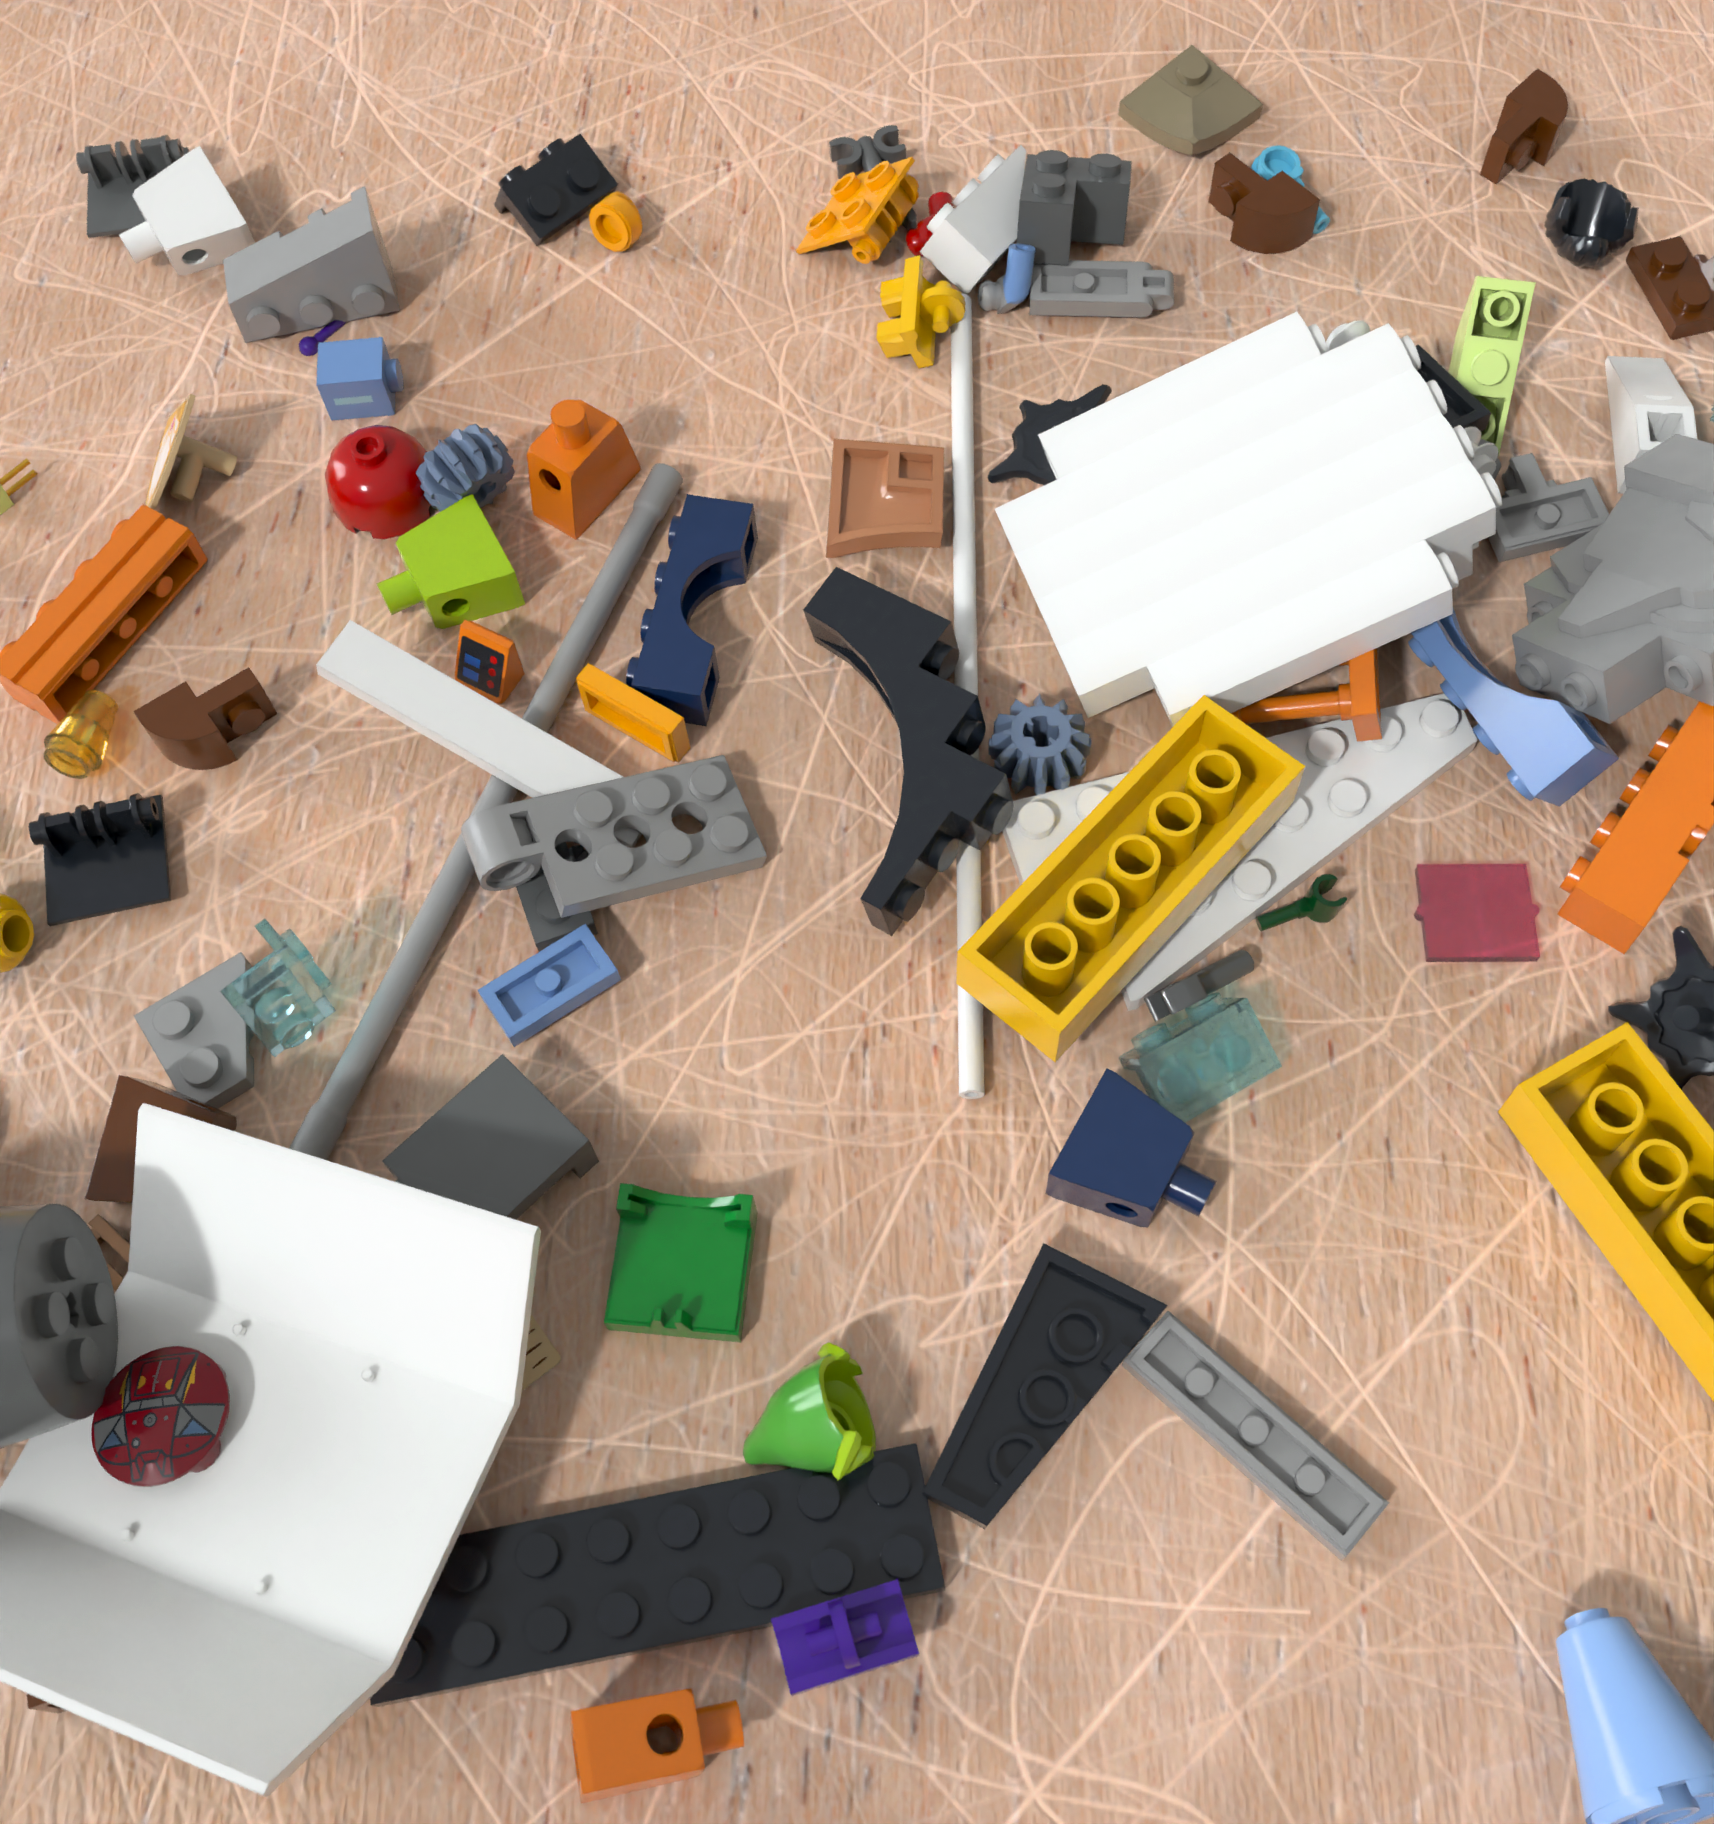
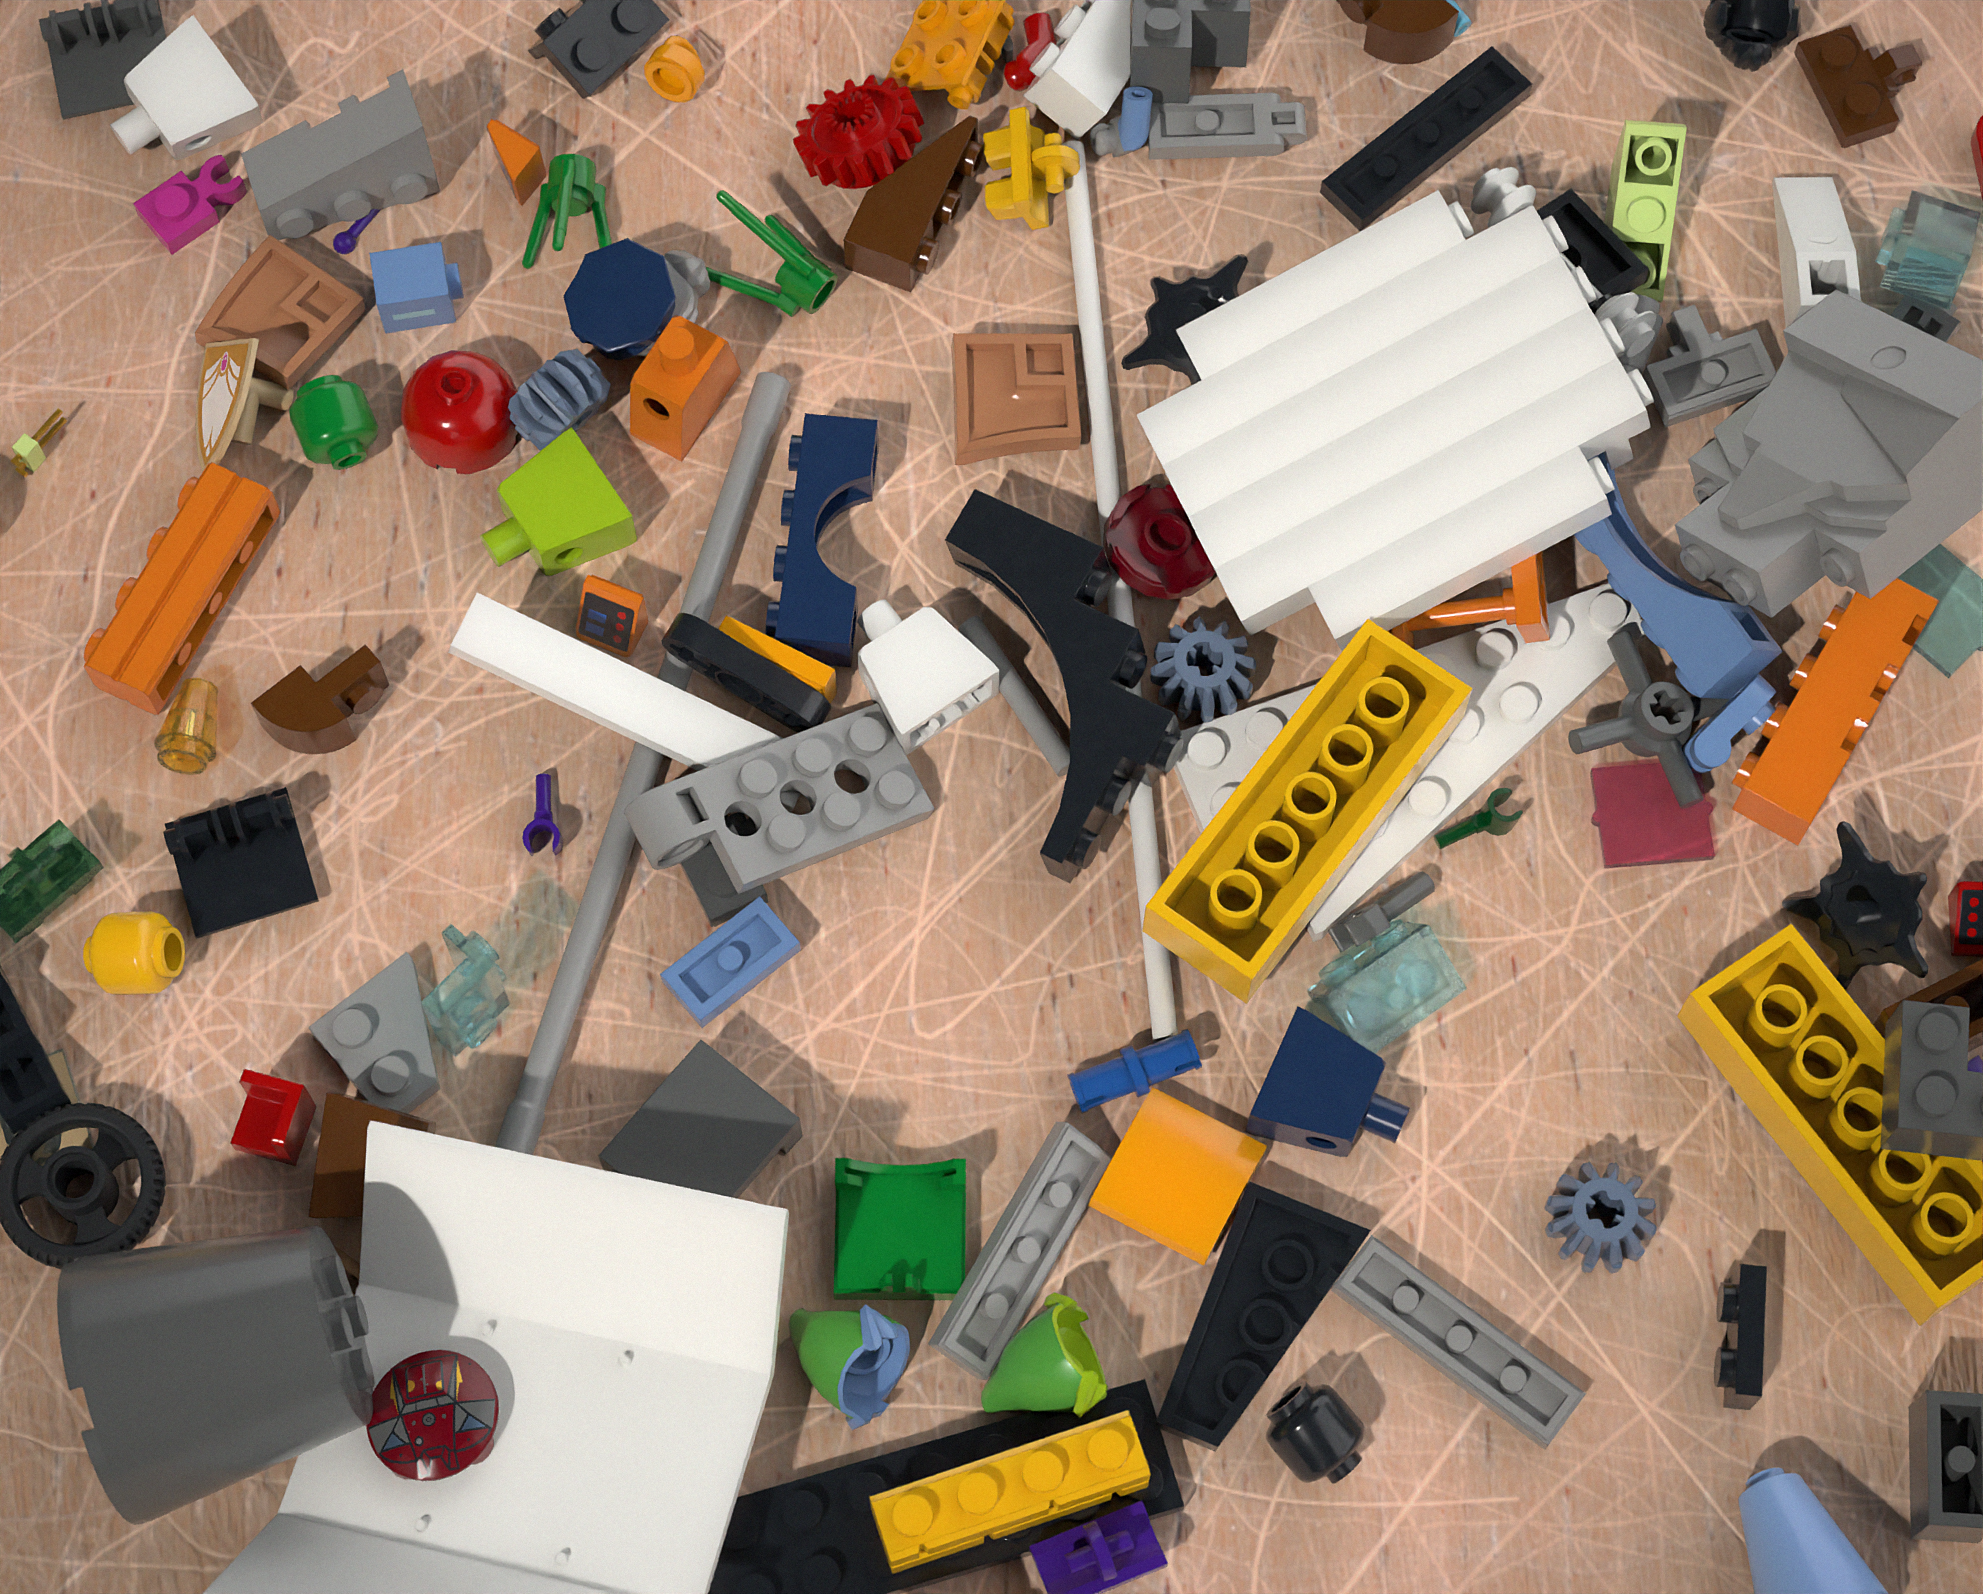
camera: 10 degrees left, 5 degrees up
none -> dark pink plate [133,155,247,255]
none -> nougat plate [195,235,365,390]
none -> red panel [230,1069,317,1166]
none -> green head [289,375,378,470]
none -> orange slope [486,119,547,206]
none -> green plant [522,154,612,269]
none -> dark purple hand [522,774,564,856]
none -> dark blue piece [563,238,711,361]
none -> black beam [661,613,832,733]
none -> green plant [706,190,838,317]
none -> hat [789,1304,910,1430]
none -> red gear [793,75,924,189]
none -> reddish brown slope [843,115,984,292]
none -> white torso [857,599,999,755]
none -> yellow brick [870,1410,1151,1574]
none -> light grey tile [928,1122,1113,1380]
none -> light grey bar [958,616,1070,777]
none -> blue pin [1067,1029,1202,1114]
none -> light orange slope [1088,1087,1267,1266]
none -> dark red tile [1103,484,1216,600]
none -> black head [1266,1381,1365,1484]
none -> black plate [1320,46,1533,231]
none -> sand blue gear [1544,1162,1657,1274]
none -> dark grey bar [1568,631,1729,809]
none -> medium blue plate [1682,674,1777,774]
none -> black plate [1714,1264,1767,1410]

